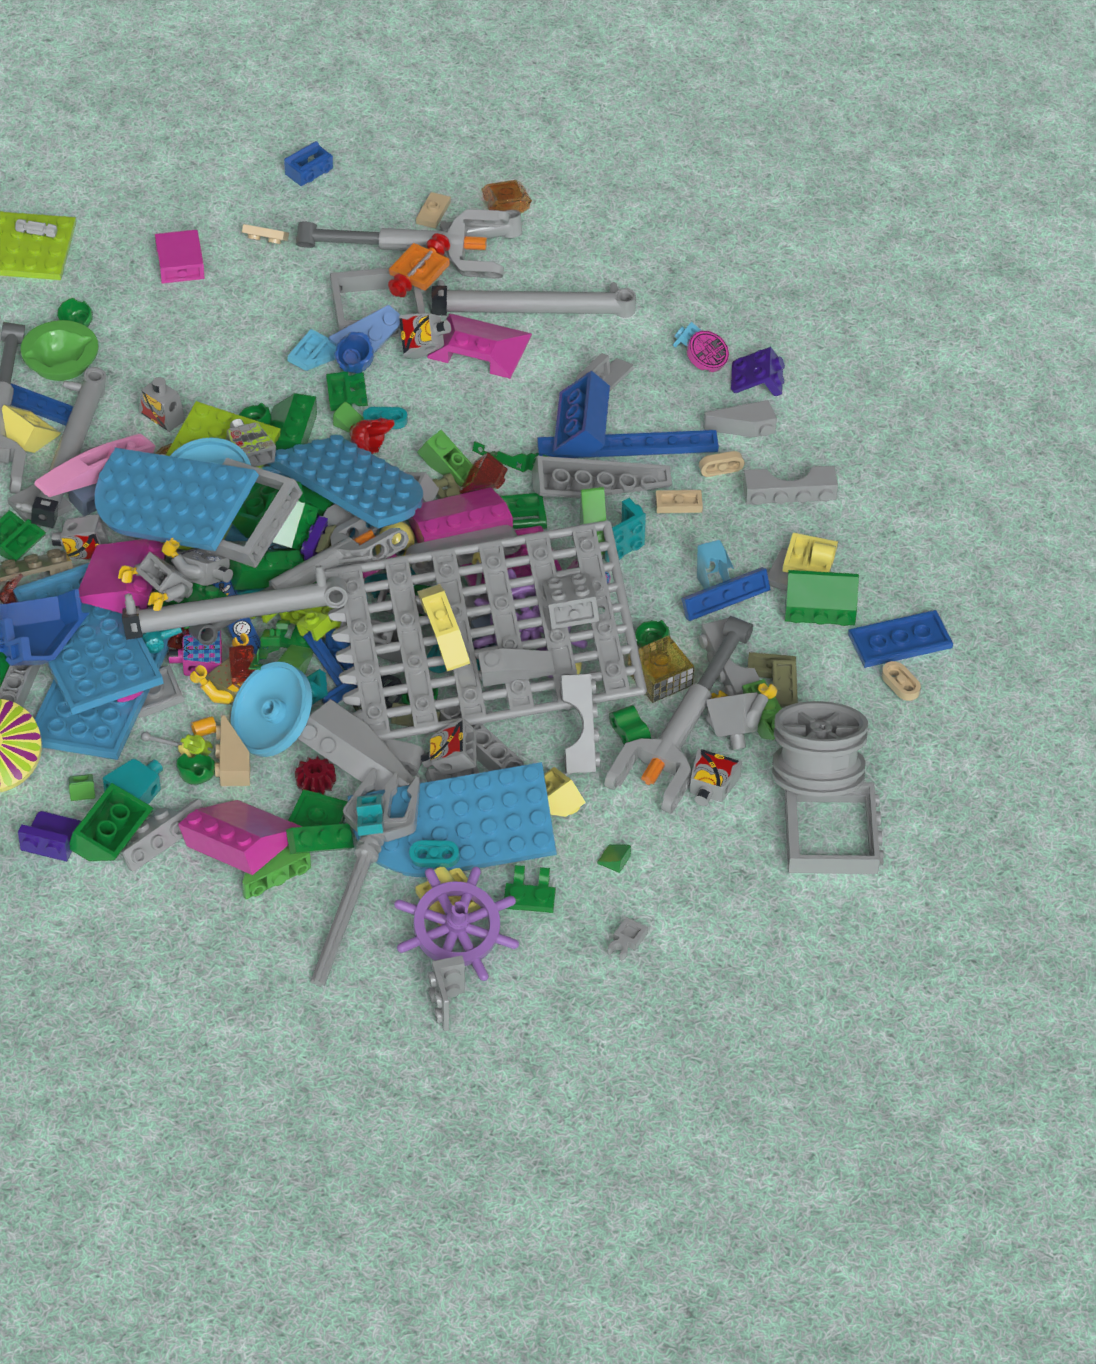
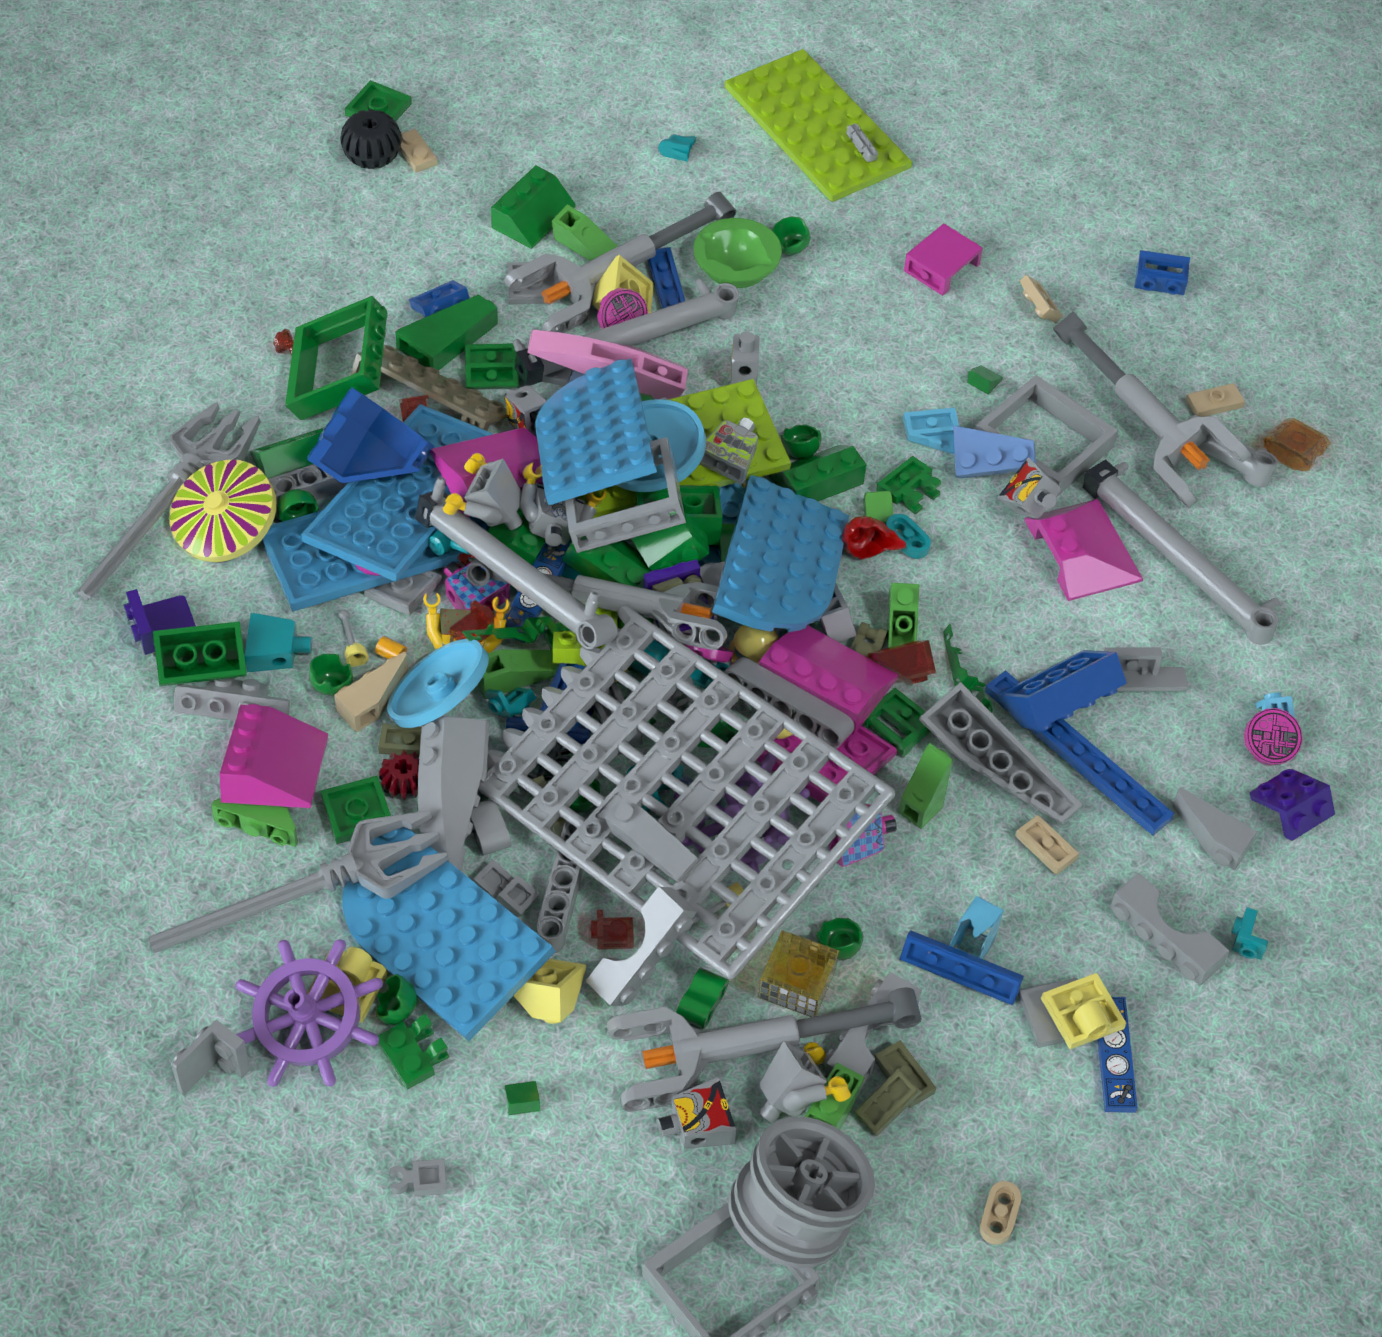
camera: 50 degrees right, 5 degrees up
bright green slope [68,774,95,801] -> none
lime axle [181,734,213,756] -> none
green plate [286,823,354,854] -> none
blue hair [334,332,374,374] -> none
teal slope [356,794,384,836] -> none
orange plate [388,233,450,298] -> none
teal plate [409,840,460,868] -> none
light yellow slope [418,584,470,671] -> none
light grey torso [421,718,477,775] -> none
light grey bracket [542,573,599,629] -> none
teal bracket [605,498,646,562] -> none
tan plate [699,451,745,477] -> none
slope [785,570,859,626] -> none
blue tile [848,610,953,668] -> none
none -> green hair [276,488,319,522]
none -> green hair [376,974,417,1025]
none -> olive plate [378,723,422,757]
none -> clear red bracket [591,910,634,950]
none -> tile [597,288,648,329]
none -> green slope [967,365,1003,395]
none -> tile [1097,997,1138,1113]
none -> teal bracket [1231,907,1268,960]

